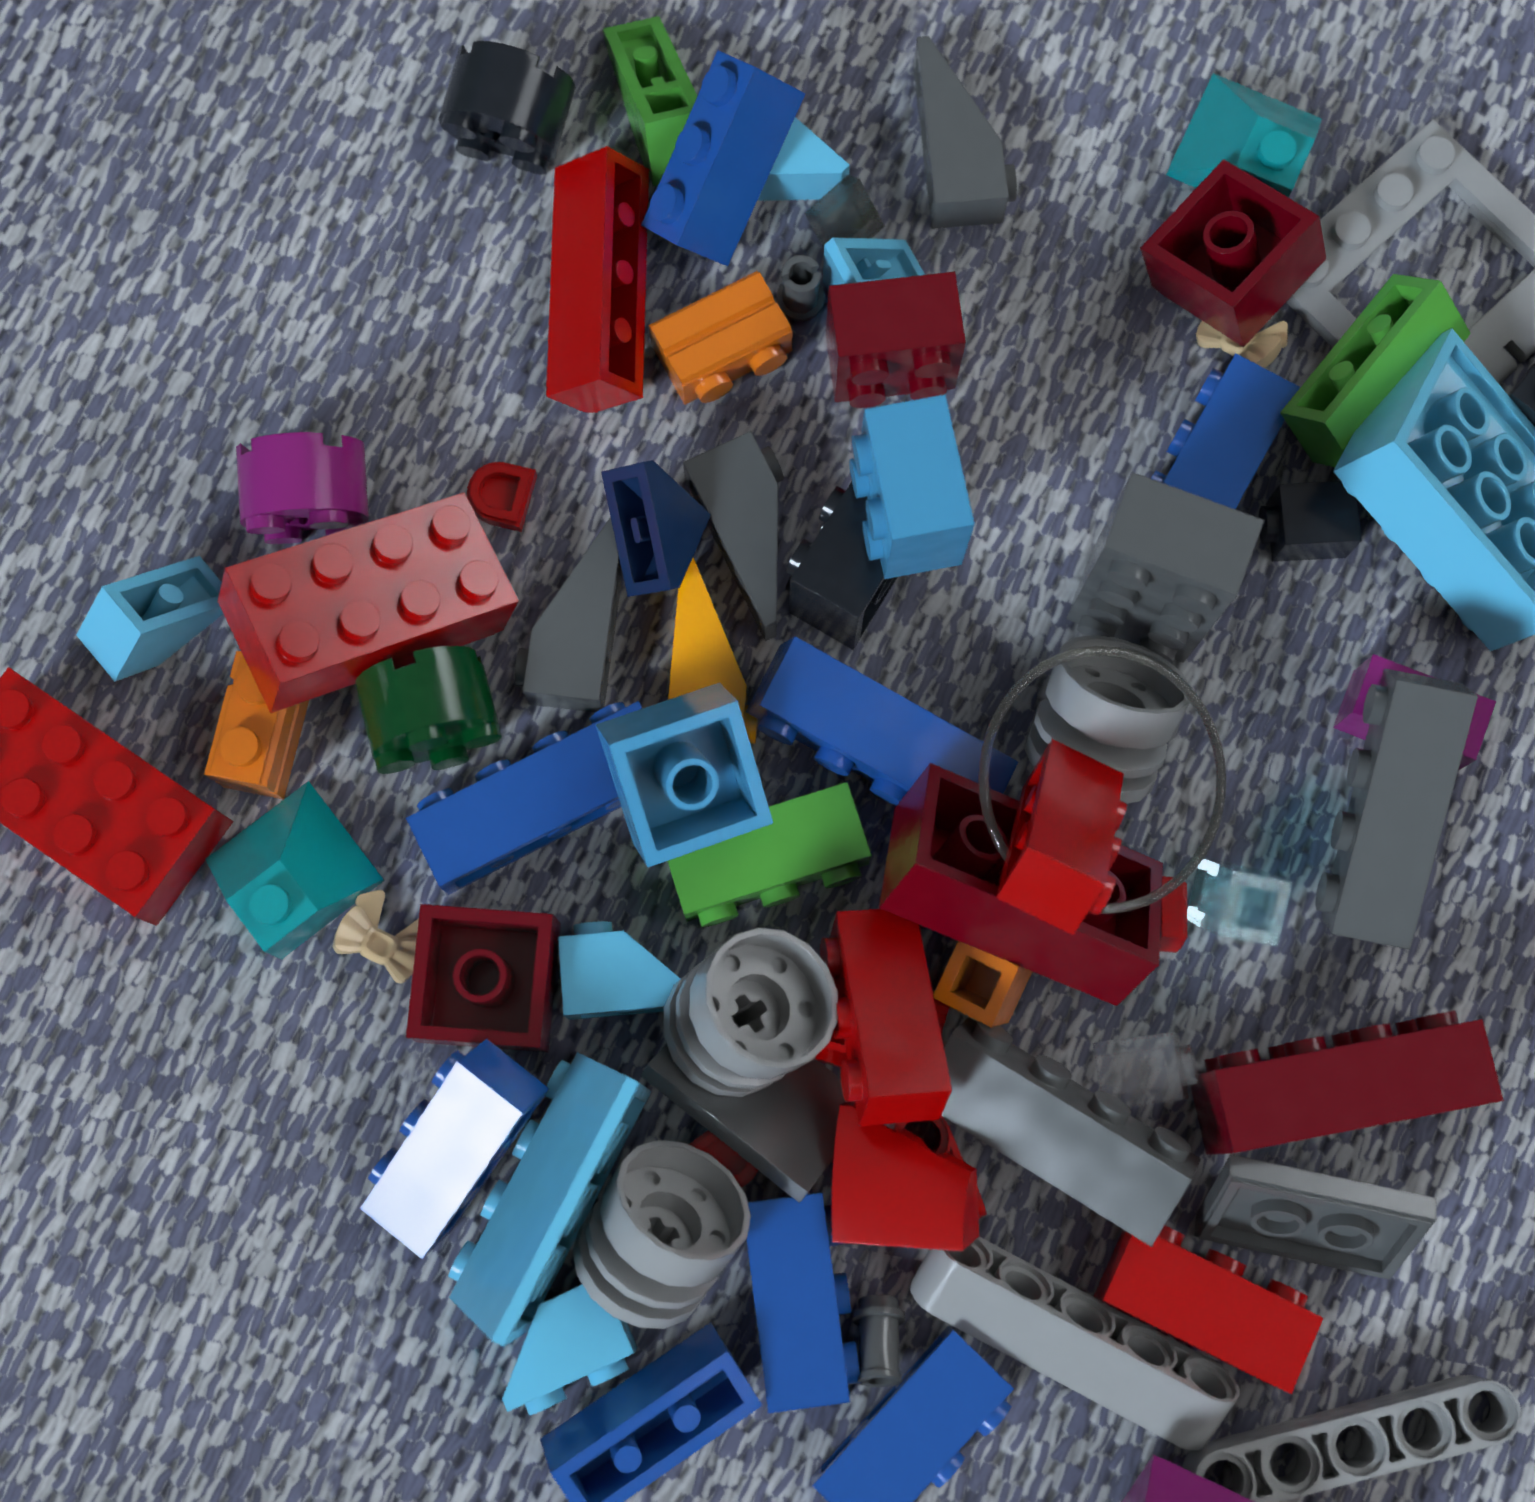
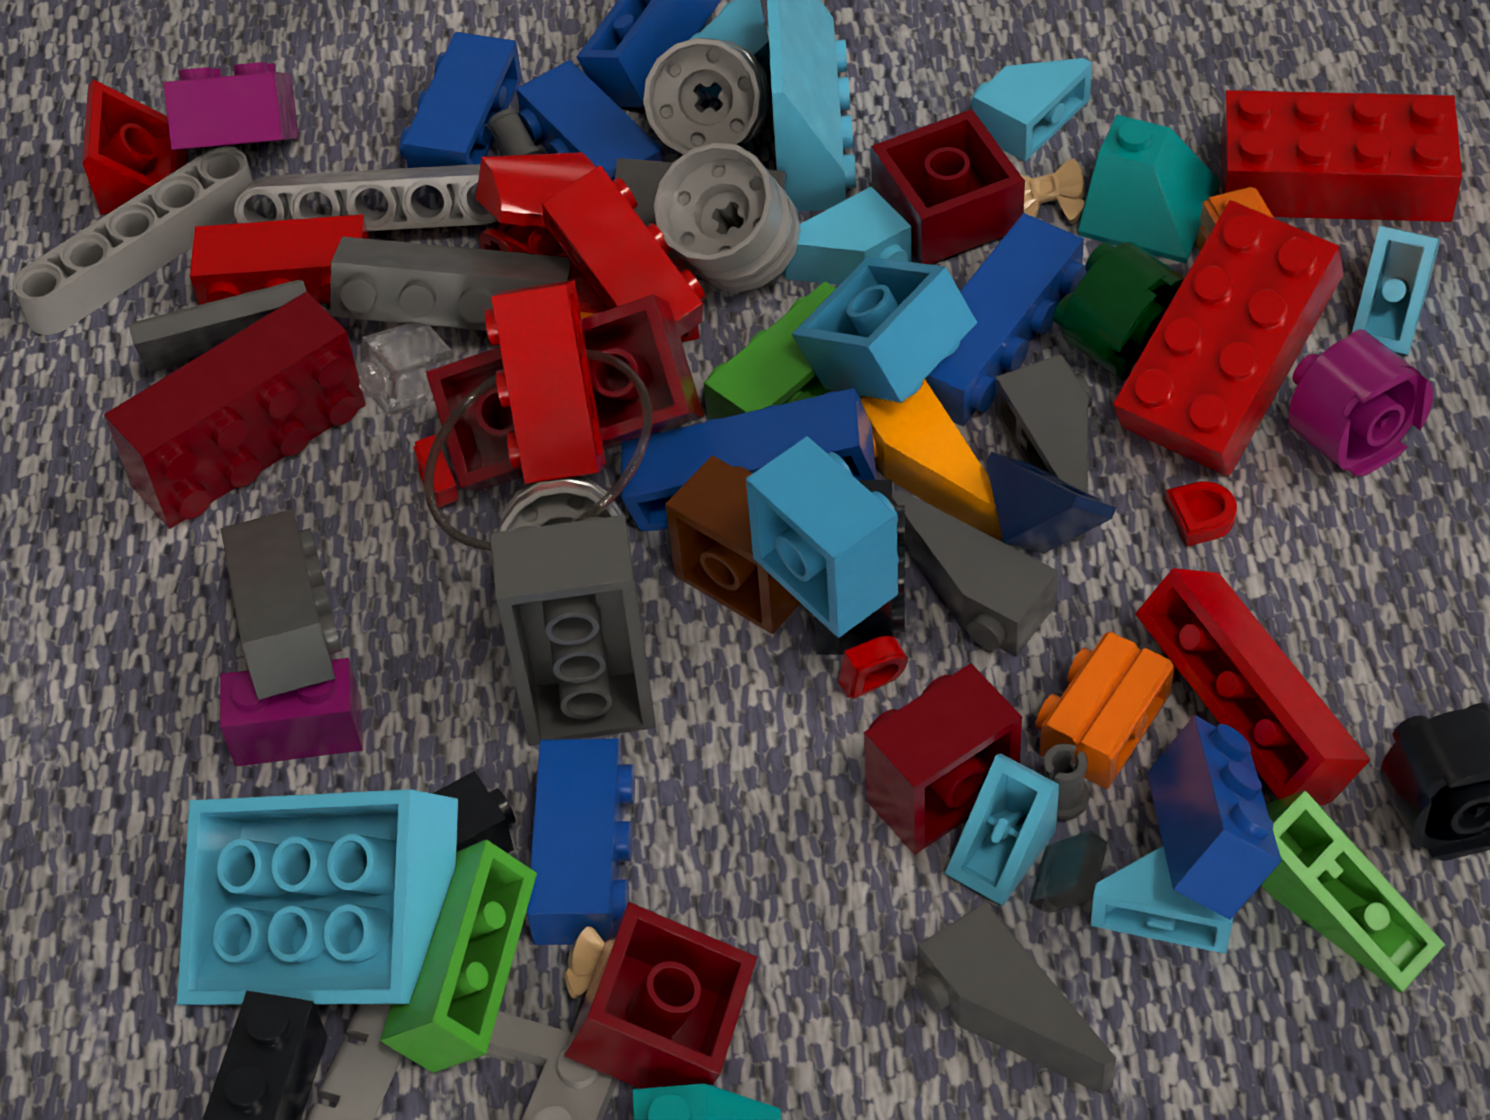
camera: 155 degrees right, 25 degrees down
brick [360,1039,550,1259] -> none
clear light blue brick [1187,857,1293,947] -> none
none -> reddish brown brick [665,455,801,635]
none -> medium azure slope [970,58,1092,162]

